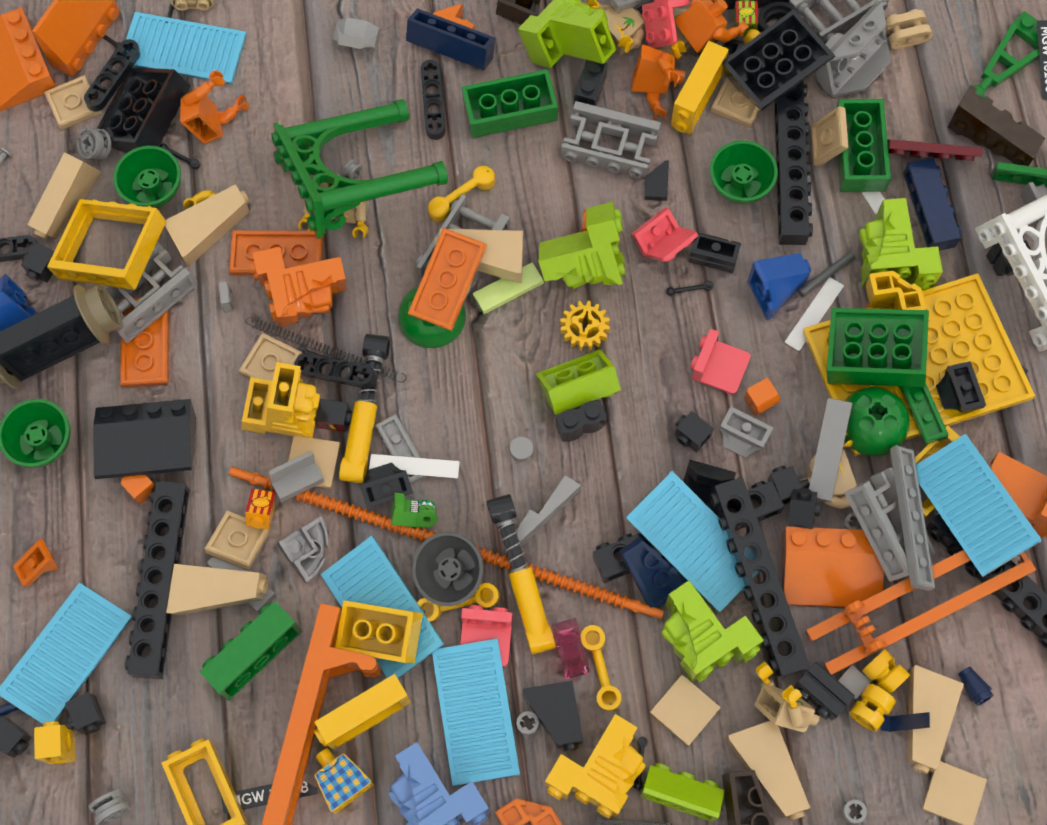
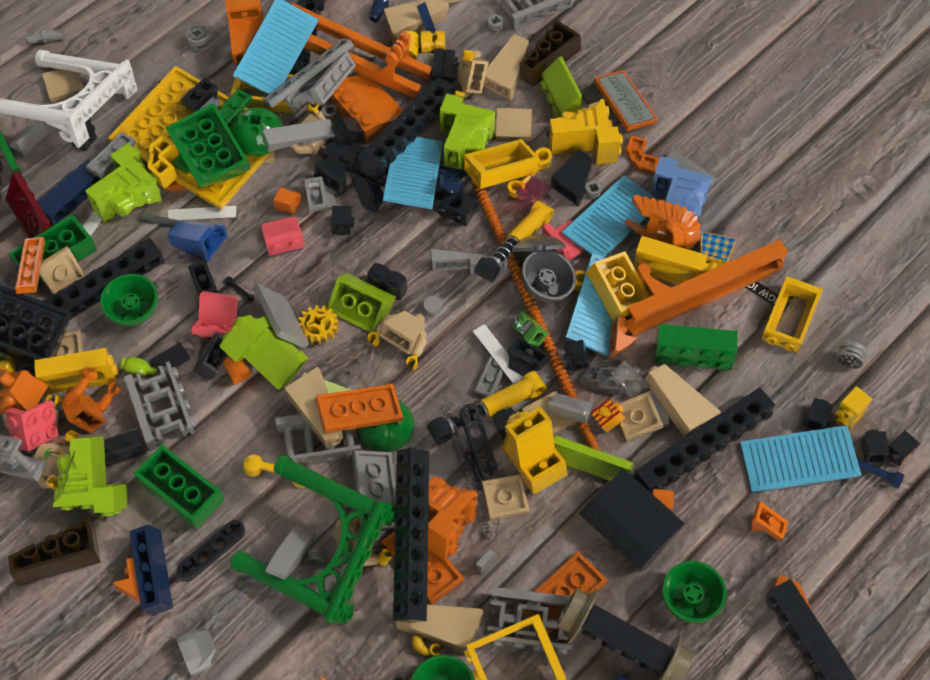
camera: 130 degrees left, 10 degrees down
none -> orange tile [15,237,45,294]
none -> light grey tile [86,132,137,179]
none -> lime plant [120,356,157,377]
none -> black brick [193,333,227,380]
none -> light grey tile [253,283,309,349]
none -> light grey slope [265,526,315,580]
none -> black slope [314,155,346,195]
none -> light grey tile [352,450,396,529]
none -> tan torso [367,311,427,370]
none -> black brick [393,447,430,623]
none -> yellow piece [464,139,540,189]
none -> flat silver brick [512,234,566,252]
none -> lime panel [554,435,634,481]
none -> black brick [564,340,590,370]
none -> orange slope [609,316,638,358]
none -> clear hips [611,360,650,398]
none -> orange piece [625,195,701,250]

